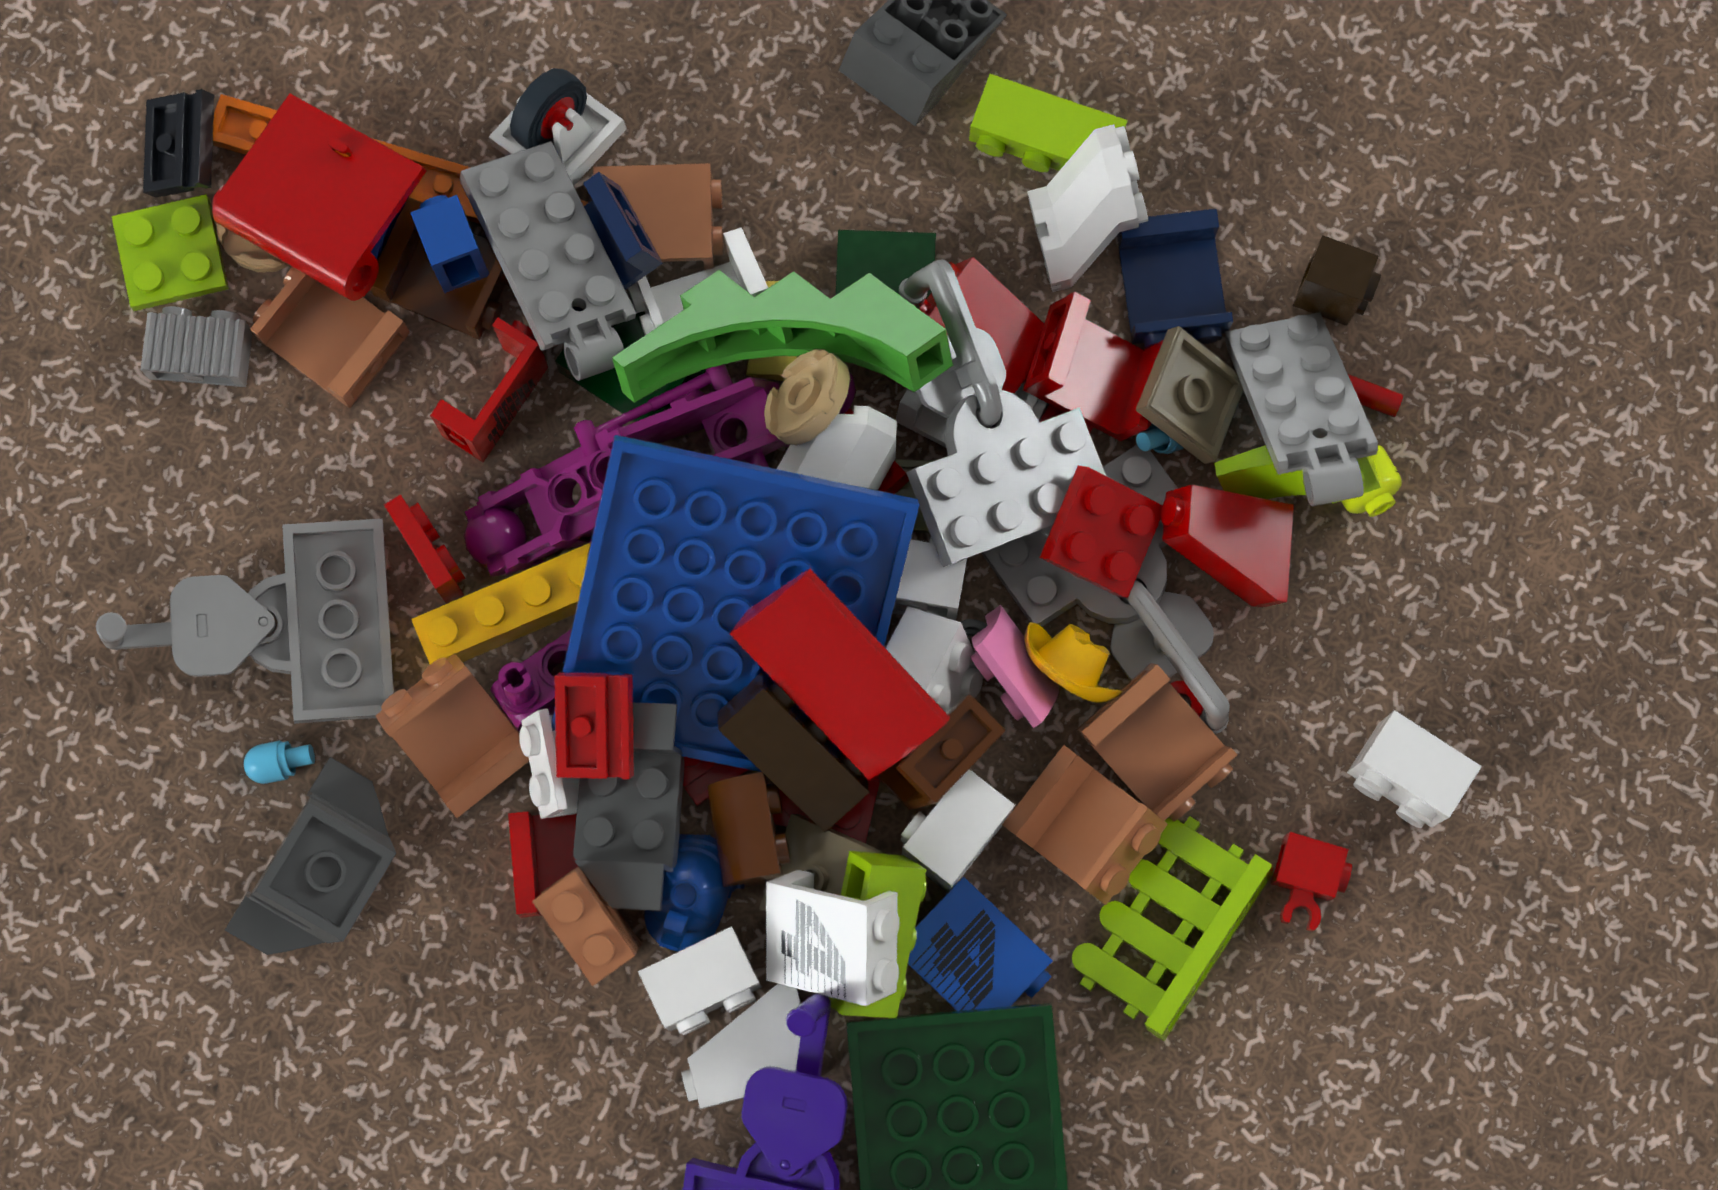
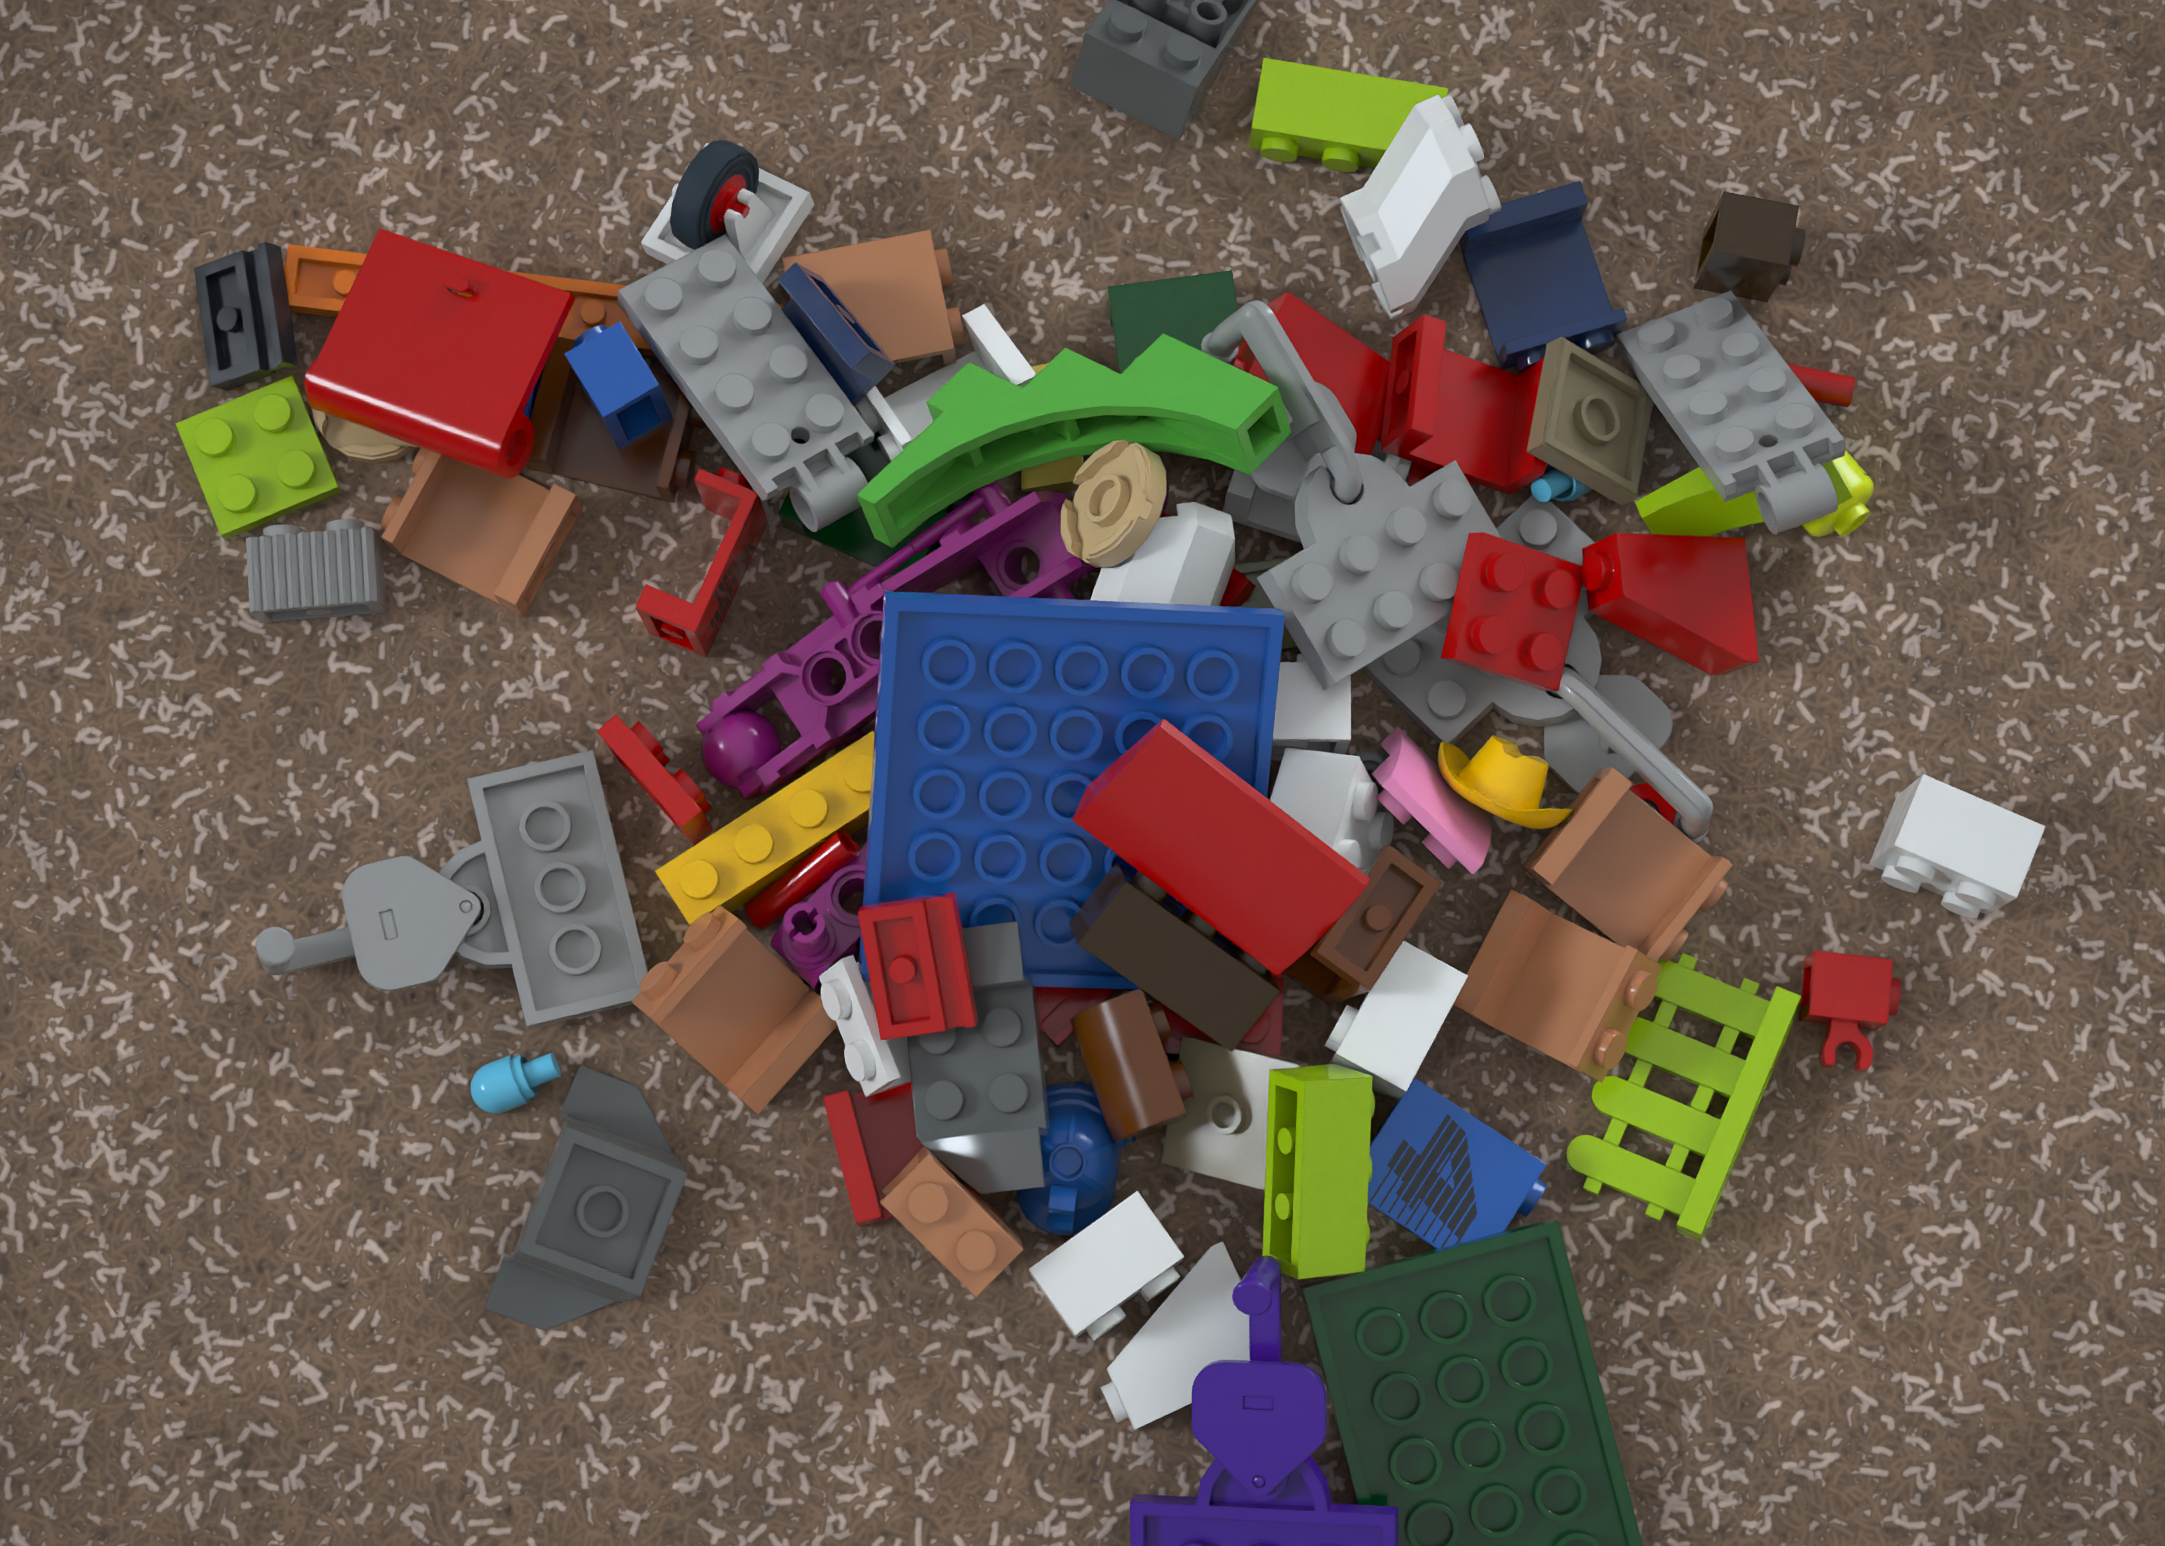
camera: 10 degrees left, 0 degrees up
white panel [766,870,900,1006] -> none
none -> red piece [745,830,860,929]

